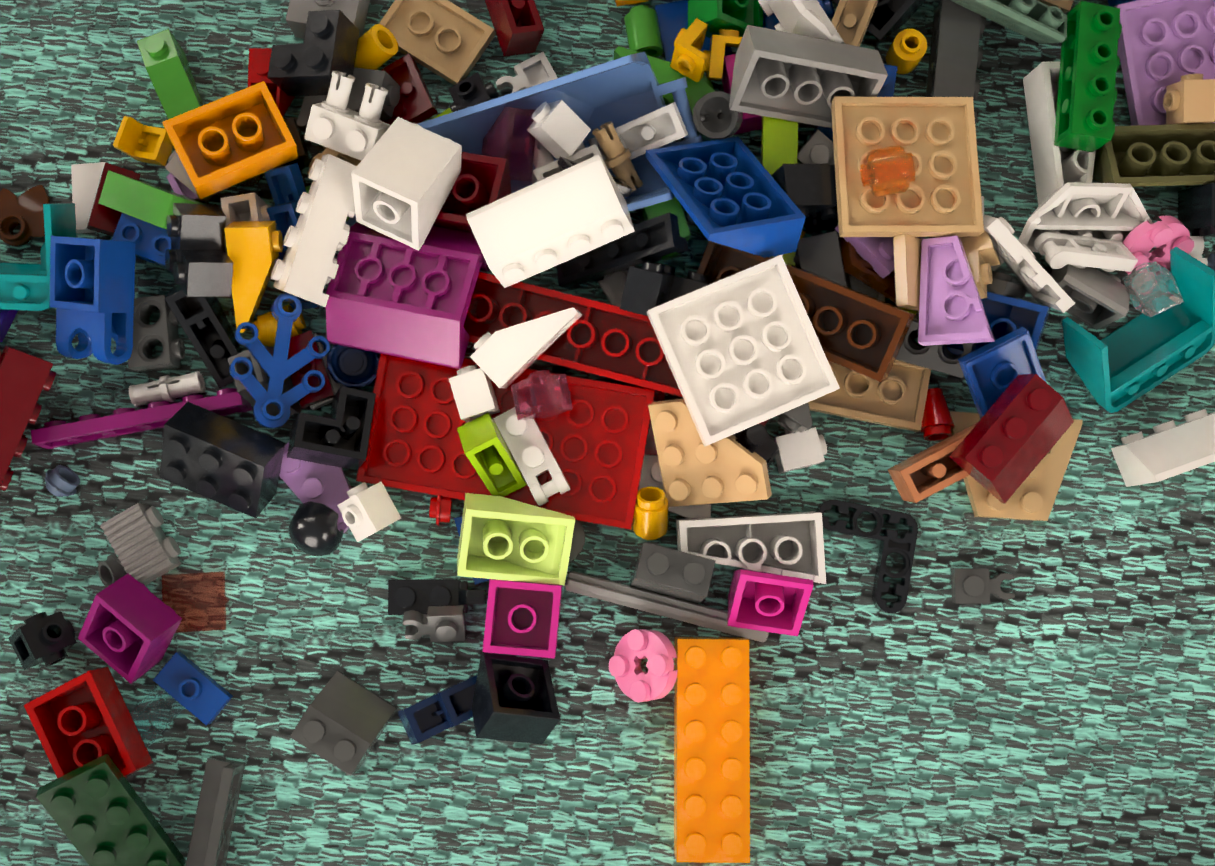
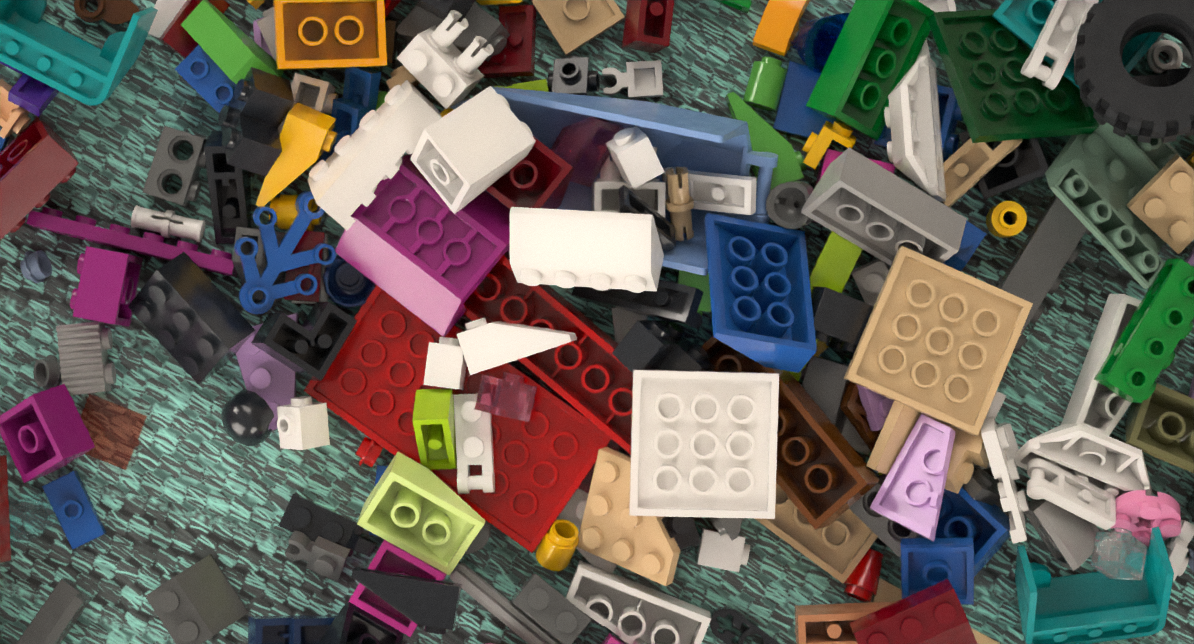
camera: 30 degrees right, 5 degrees up
blue brick [50,236,136,365] -> none
yellow bracket [670,18,708,82] -> none
clear orange head [860,145,915,197] -> none
none -> magenta brick [70,246,143,326]
none -> black slope [351,567,462,634]

